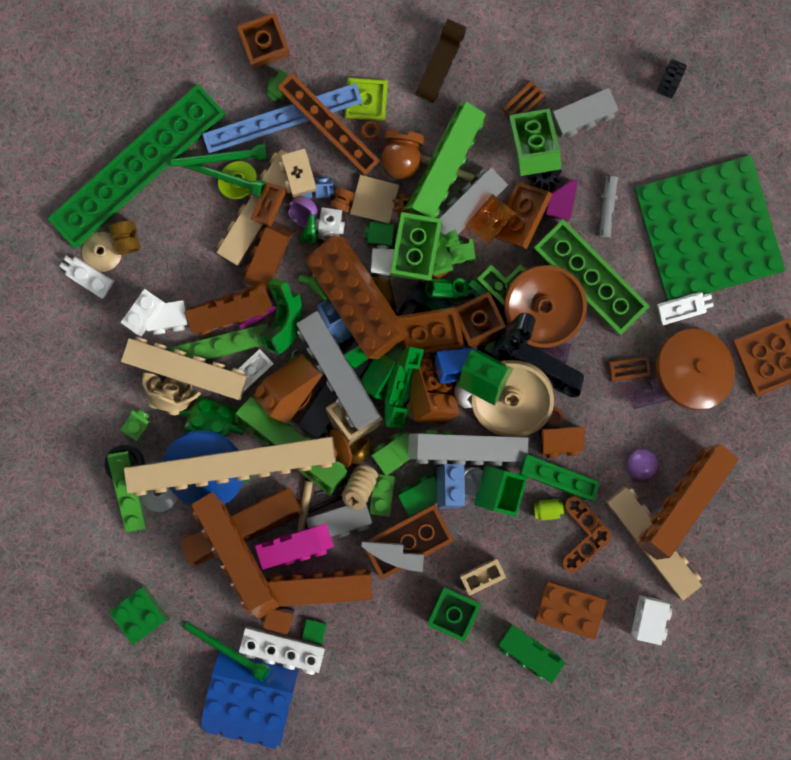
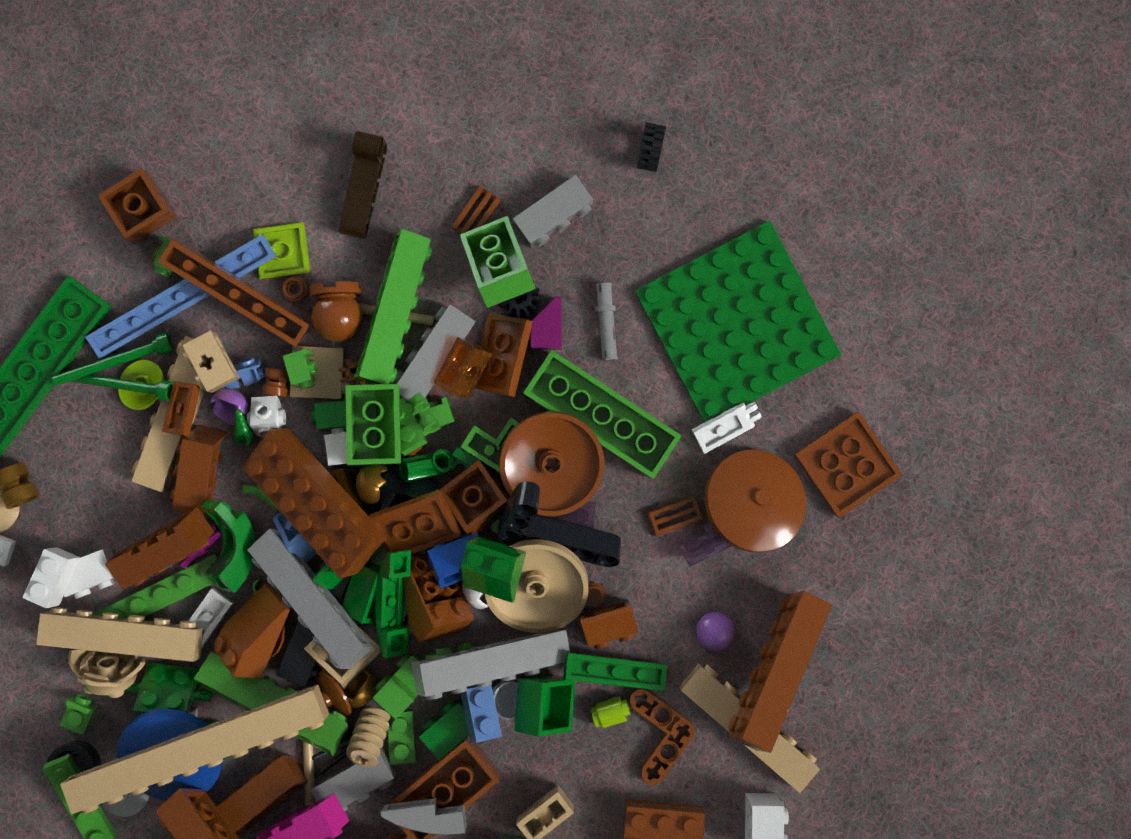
camera: 10 degrees left, 0 degrees up
none -> bright green brick [283,348,318,390]
none -> pearl gold hair [356,464,387,504]

